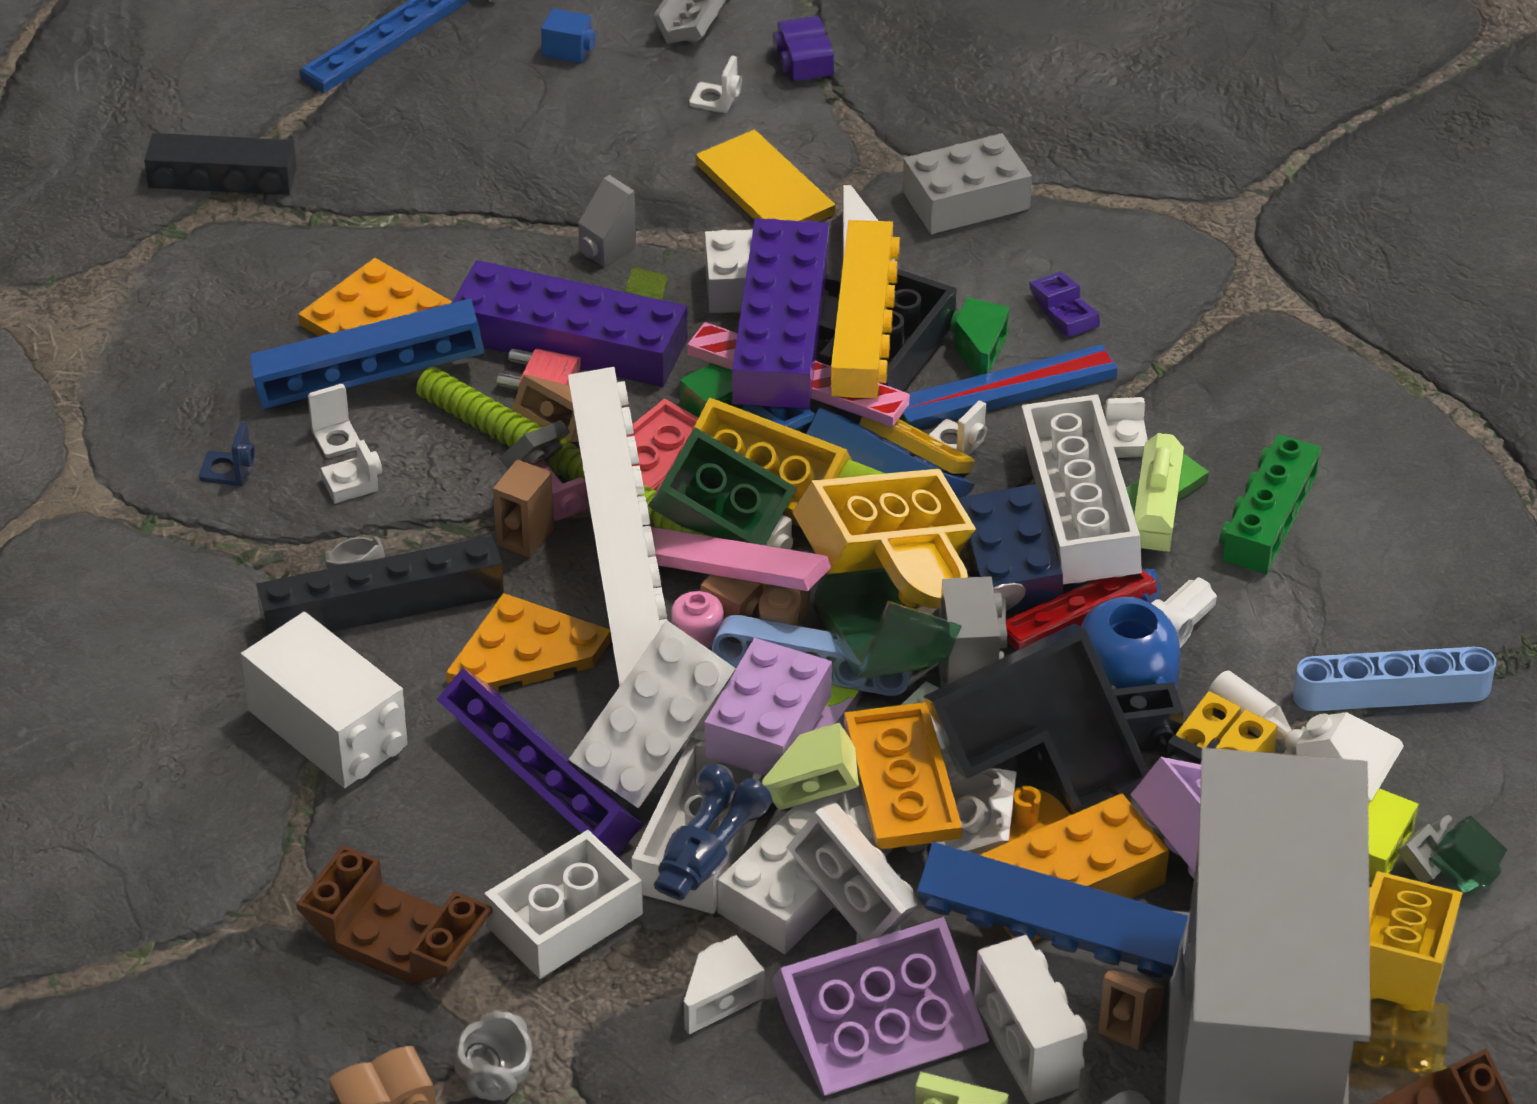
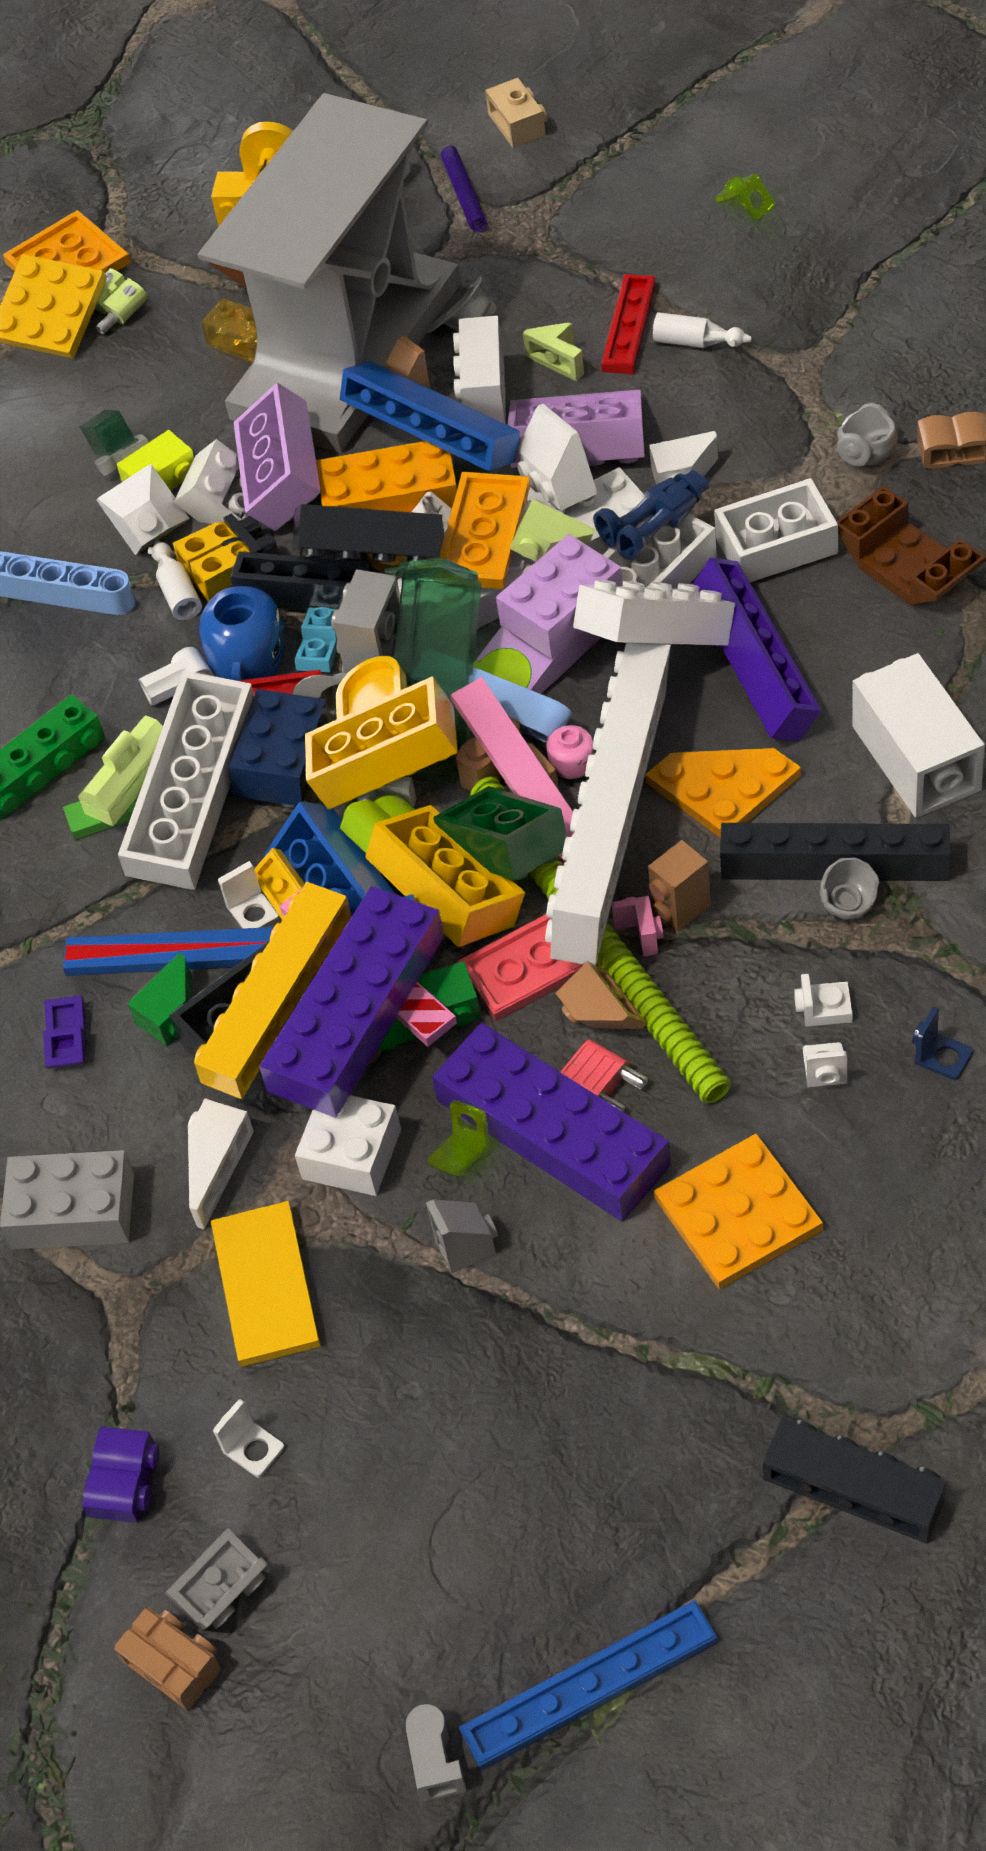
camera: 150 degrees left, 10 degrees up
blue brick [250,298,485,409] -> none
dark grey wing [499,420,570,469] -> none
blue brick [541,8,596,63] -> none
white bracket [1105,397,1148,458] -> none
yellow brick [1369,871,1462,1012] -> none

